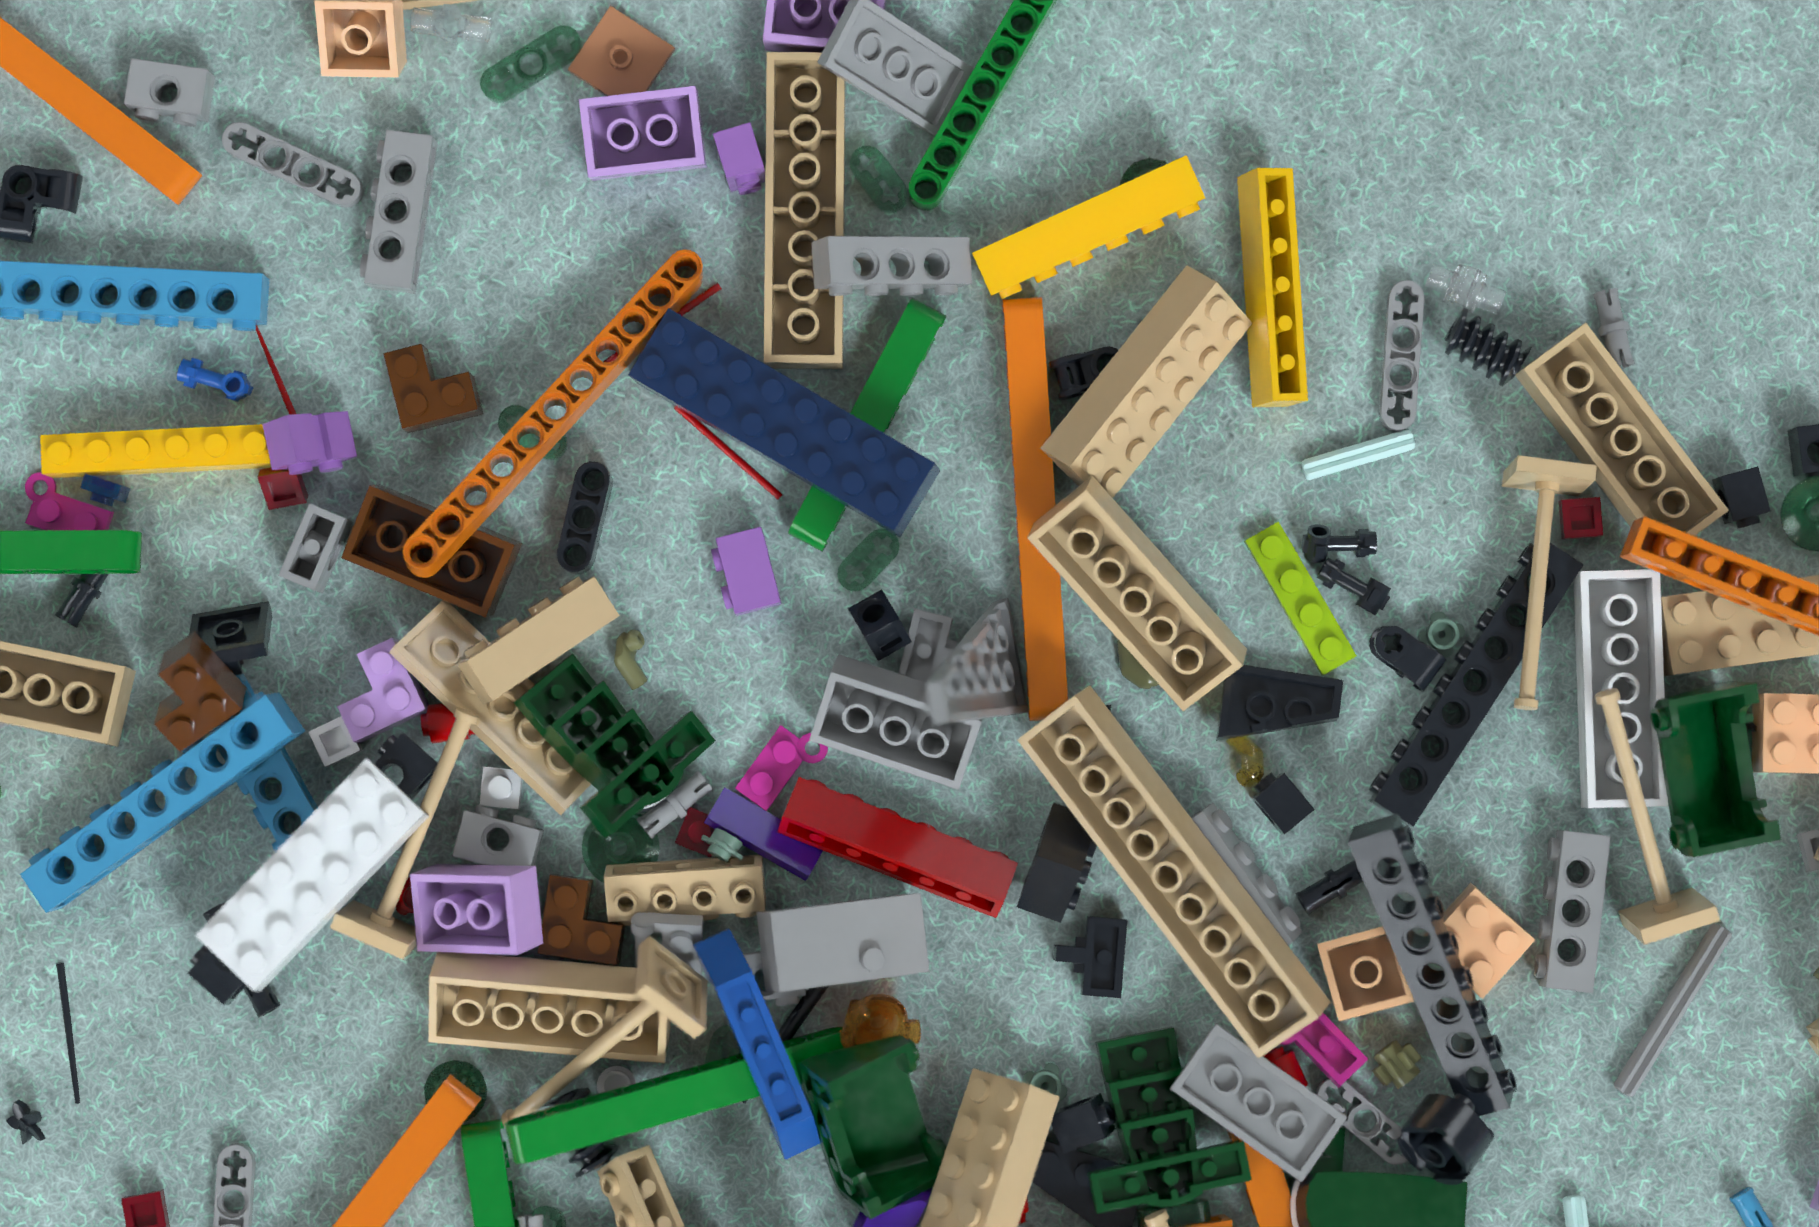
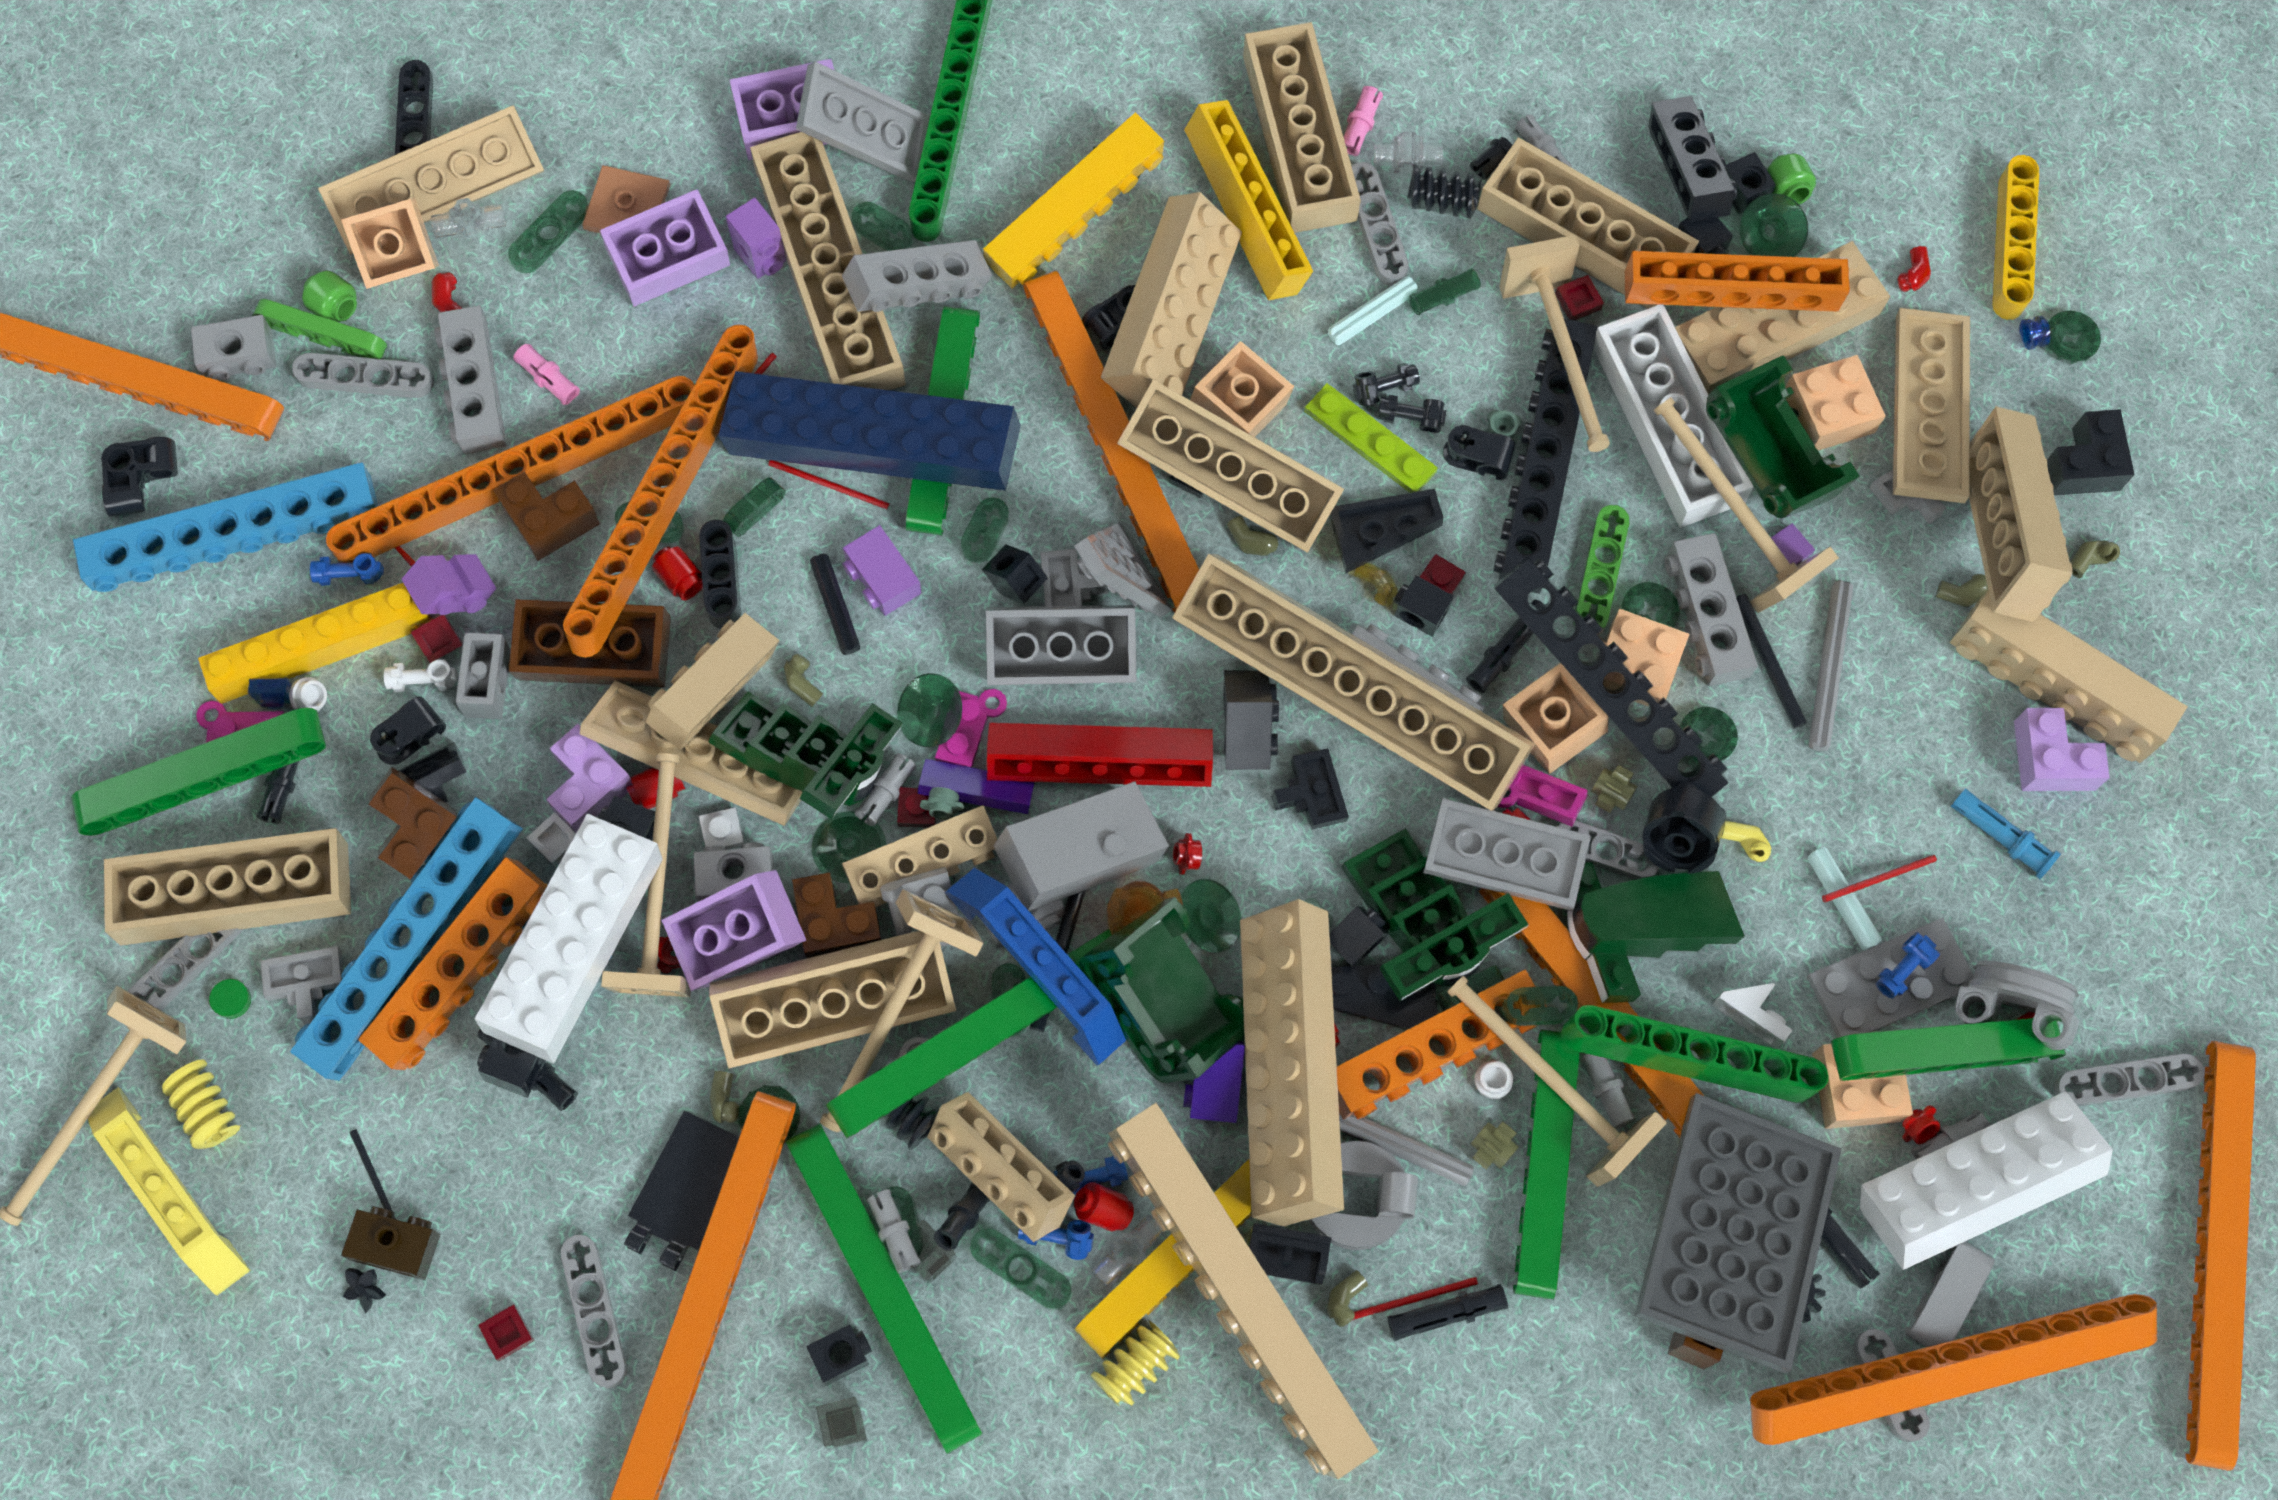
camera: 25 degrees left, 15 degrees down
none -> bright green beam [252,299,387,359]
none -> light grey hinge [261,946,343,1025]
none -> white plate [289,677,327,712]
none -> bright green head [302,270,357,322]
none -> orange beam [326,376,694,563]
none -> dark brown brick [341,1206,441,1280]
none -> orange brick [358,857,548,1070]
none -> black piece [370,696,446,765]
none -> white bar [384,660,458,692]
none -> red arm [431,272,462,312]
none -> bright pink pin [513,344,580,405]
none -> black tile [624,1110,739,1272]
none -> red brick [652,546,703,601]
none -> olive arm [709,1071,739,1123]
none -> clear green beam [723,477,786,537]
none -> black axle [810,553,860,655]
none -> clear green dish [897,673,962,747]
none -> red plate [1173,833,1202,875]
none -> clear green dish [1179,879,1242,953]
none -> light nougat brick [1190,341,1294,437]
none -> tan brick [1243,22,1361,233]
none -> bright pink pin [1343,86,1383,156]
none -> clear green pin [1409,268,1481,315]
none -> dark red plate [1420,553,1466,595]
none -> black pin [1470,137,1513,180]
none -> bright green beam [1573,505,1629,635]
none -> clear green gear [1620,582,1680,628]
none -> black brick [1648,96,1737,222]
none -> clear green gear [1680,707,1738,762]
none -> light yellow arm [1721,820,1771,862]
none -> black bar [1736,594,1807,729]
none -> medium lavender tile [1771,523,1815,566]

